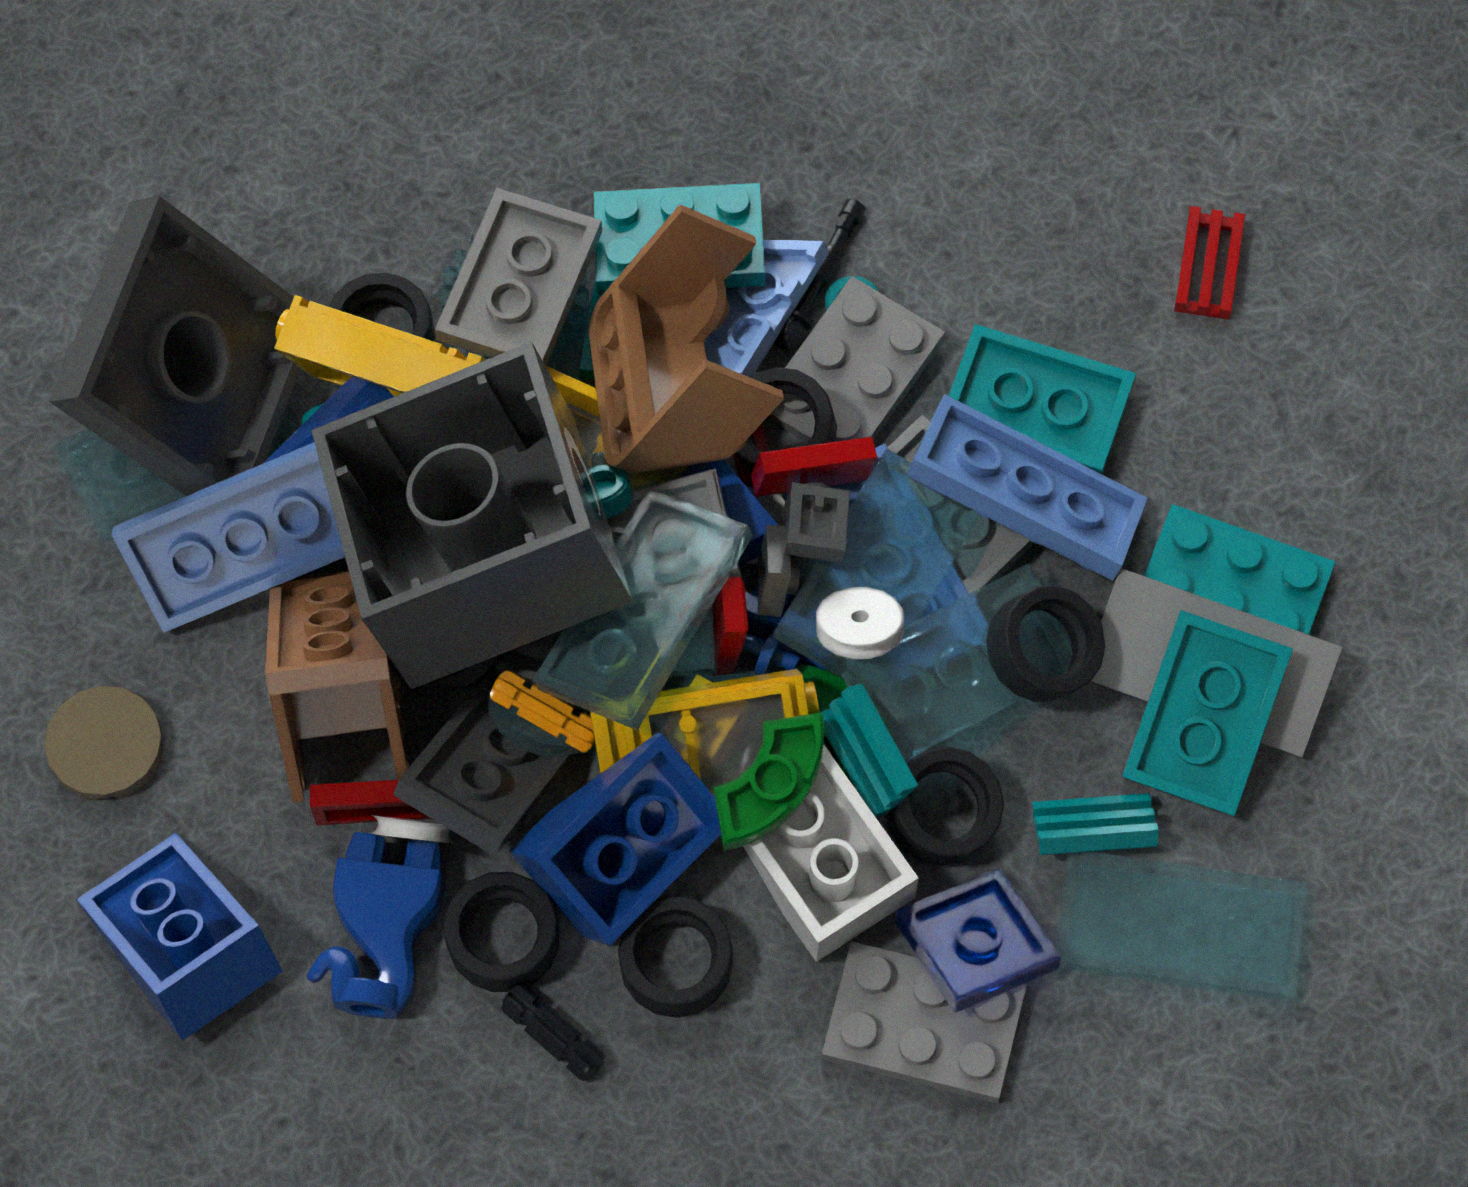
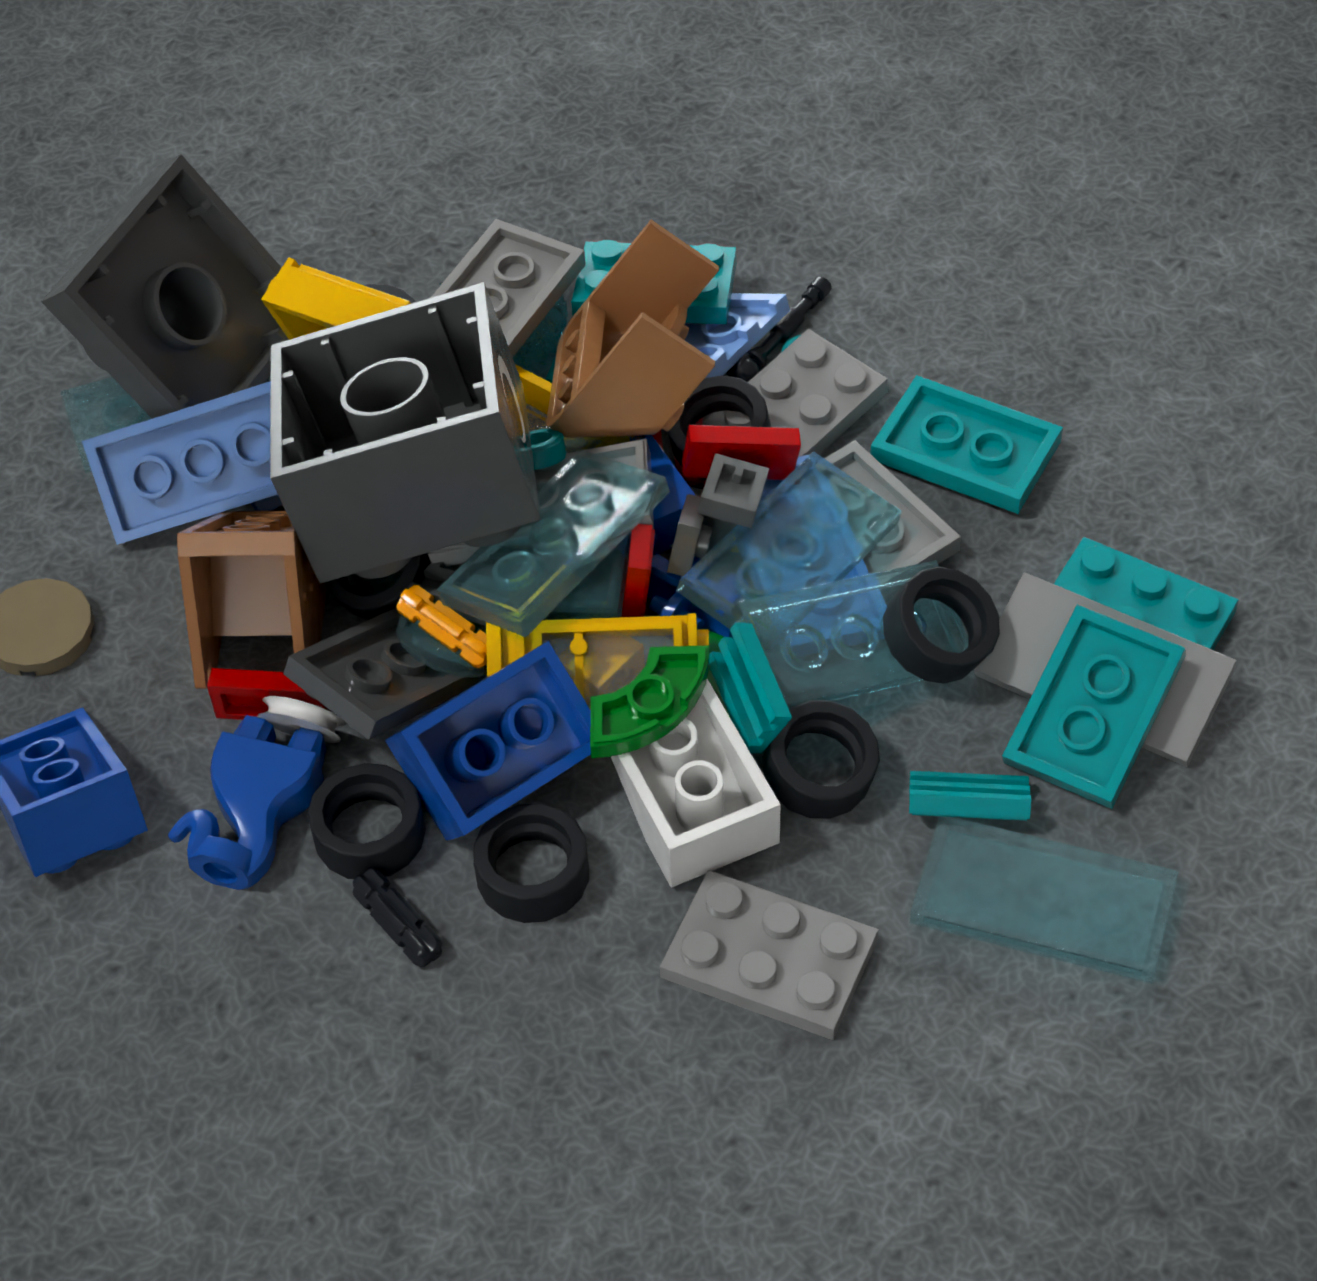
camera: 10 degrees right, 15 degrees down
white piece [816,587,904,659] -> none
clear blue tile [895,868,1061,1013] -> none
medium blue plate [906,394,1147,581] -> none
red tile [1174,206,1245,320] -> none

